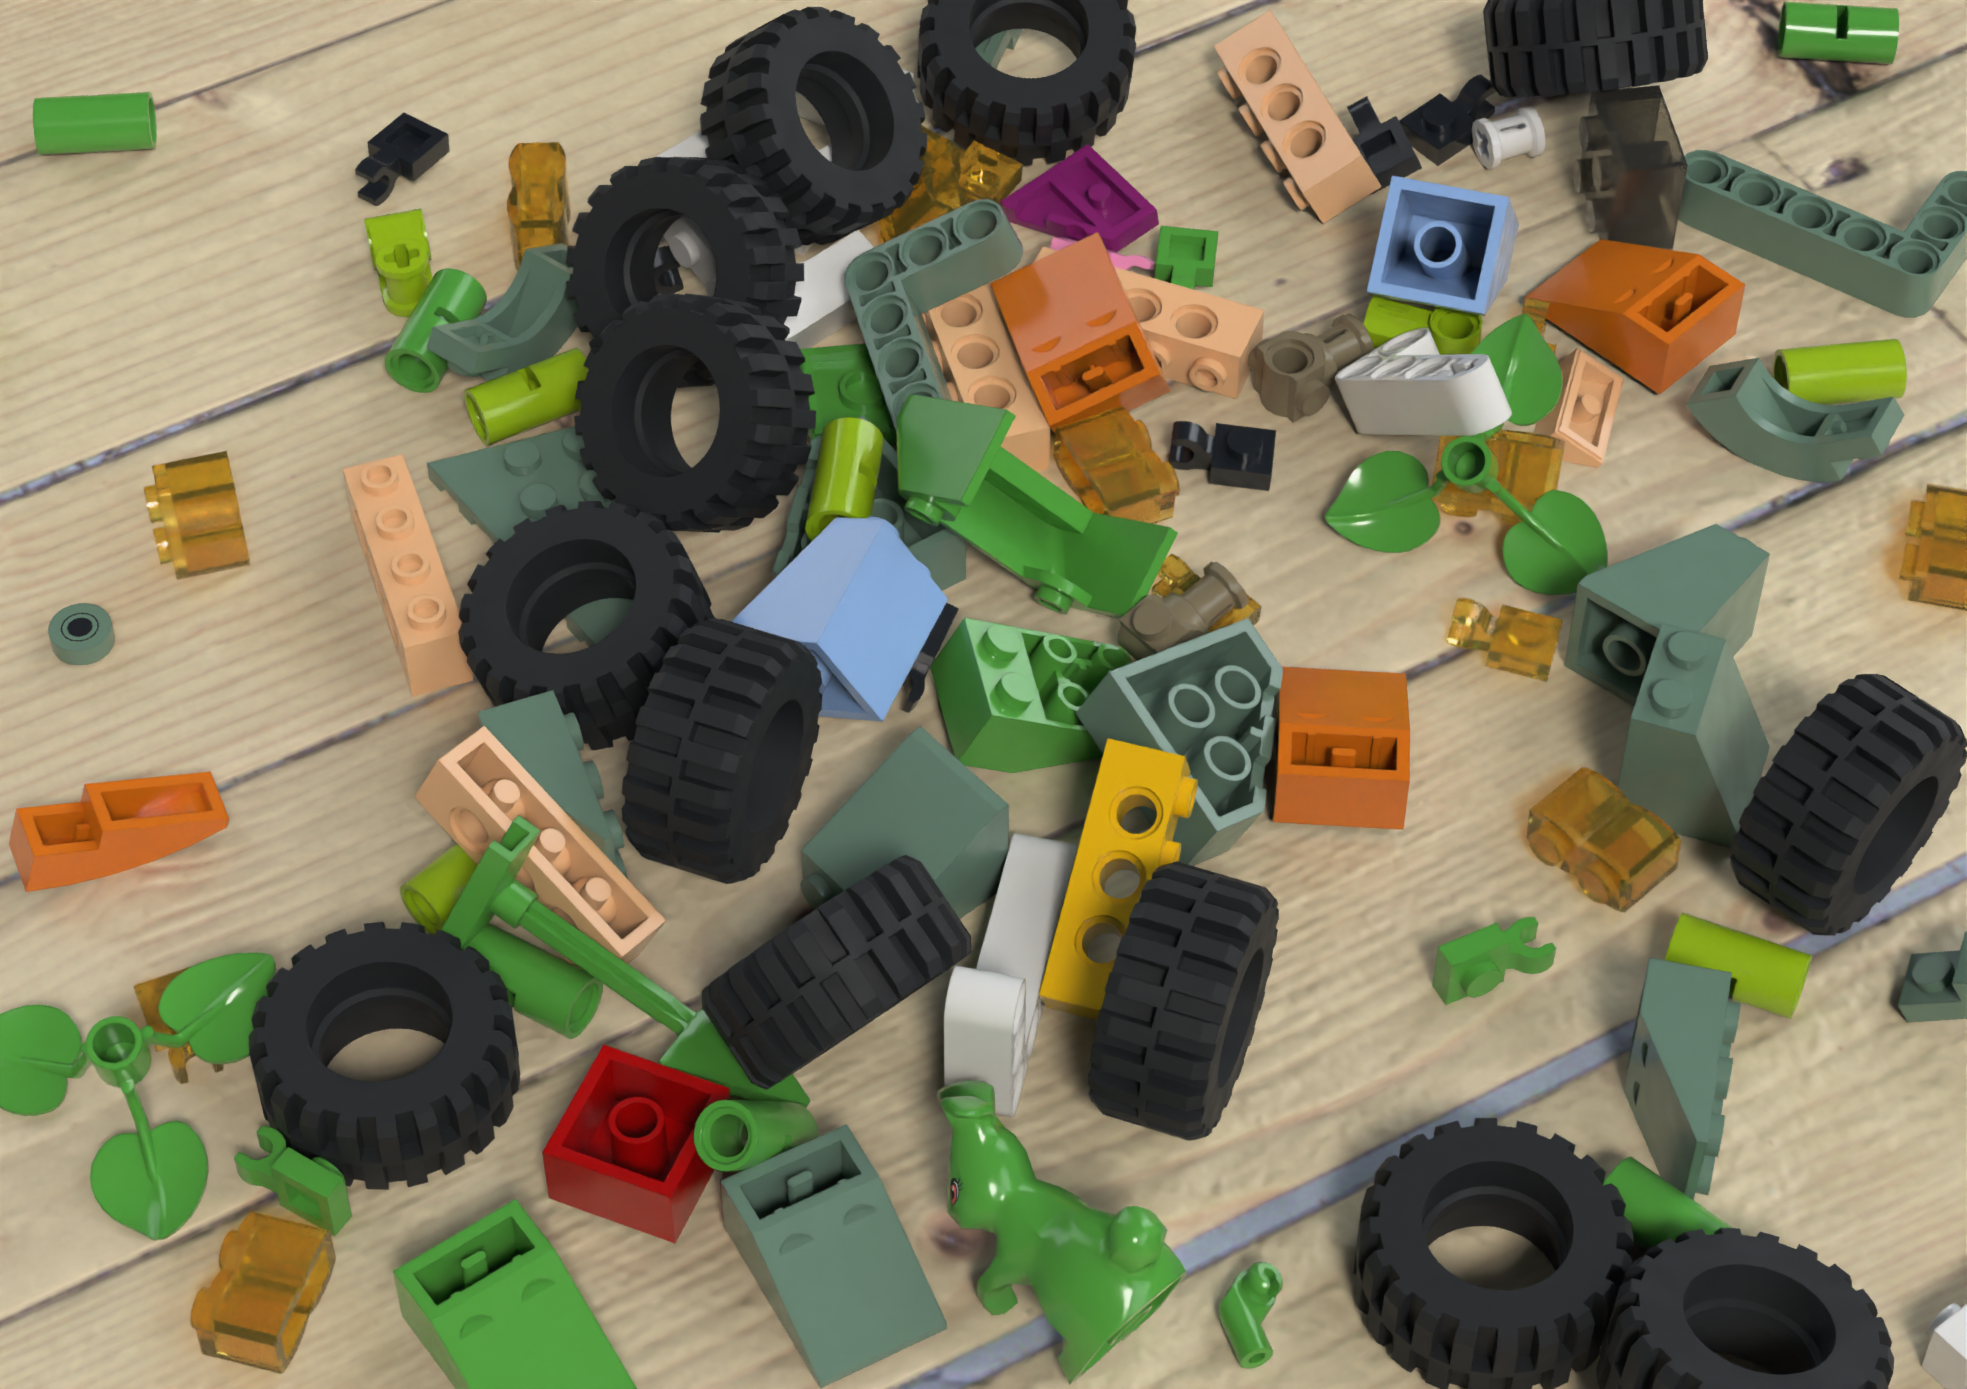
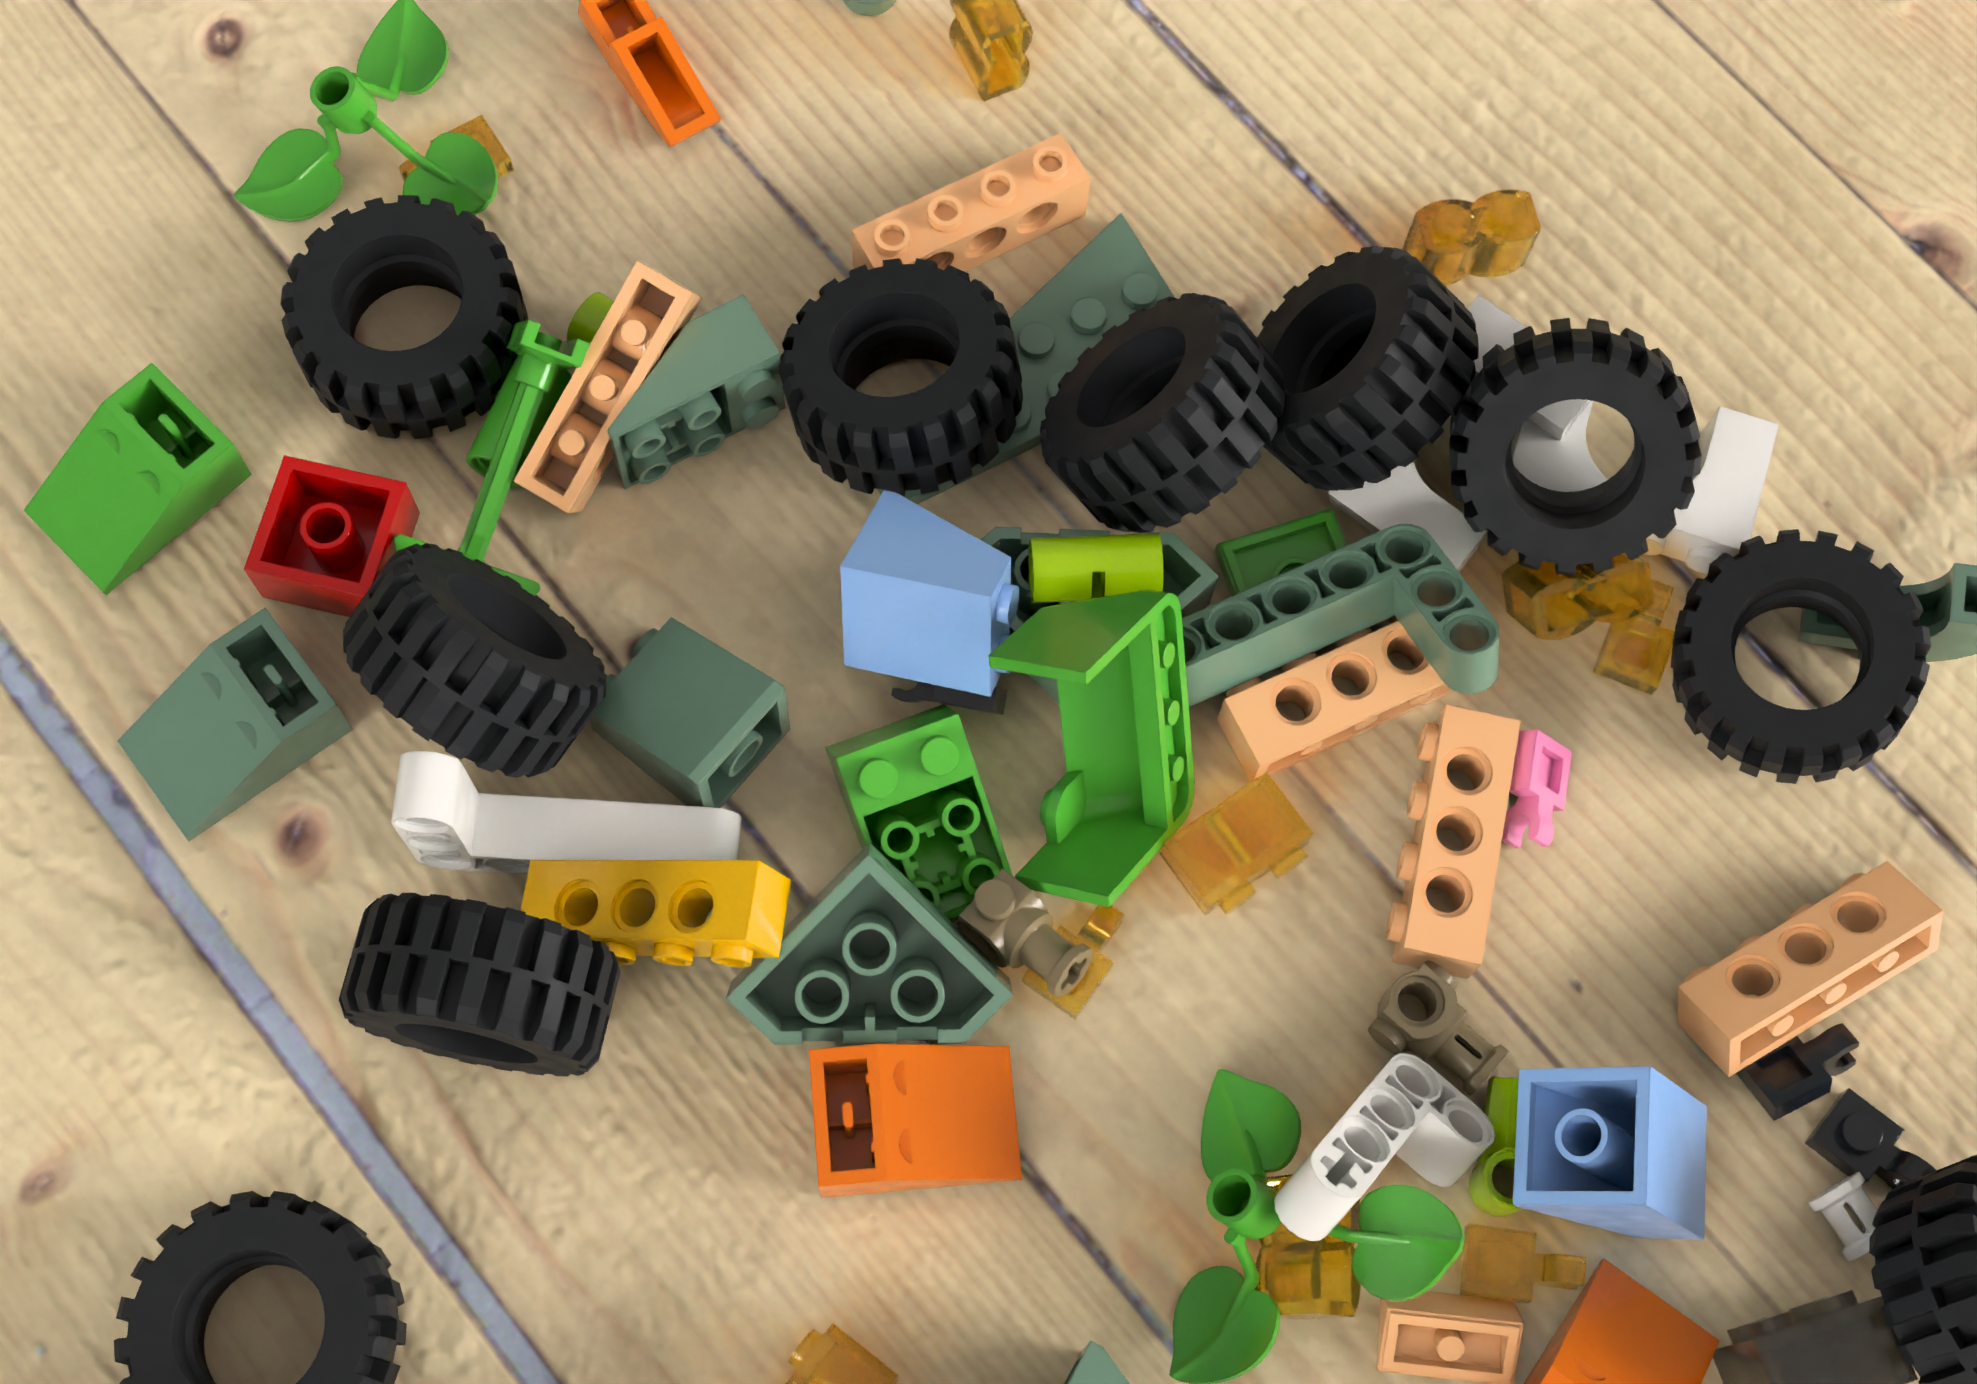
camera: 75 degrees right, 20 degrees up
clear yellow brick [190,1211,336,1374] -> none
bright green plate [234,1126,352,1236] -> none
black plate [355,112,450,206] -> none
lime piece [364,208,432,317] -> none
bright green pin [385,268,487,393] -> none
sand green arch [427,243,579,381] -> none
lime pin [464,348,589,446] -> none
black tyre [621,618,823,884] -> none
bright green pin [694,1100,818,1171] -> none
bright green animal [937,1080,1186,1385] -> none
orange slope [990,232,1171,442] -> none
magenta wing [1000,144,1159,252] -> none
bright green plate [1155,226,1219,290] -> none
black plate [1168,421,1276,491] -> none
bright green arm [1218,1261,1283,1369] -> none
bright green plate [1432,917,1556,1005] -> none
clear yellow plate [1447,598,1563,682] -> none

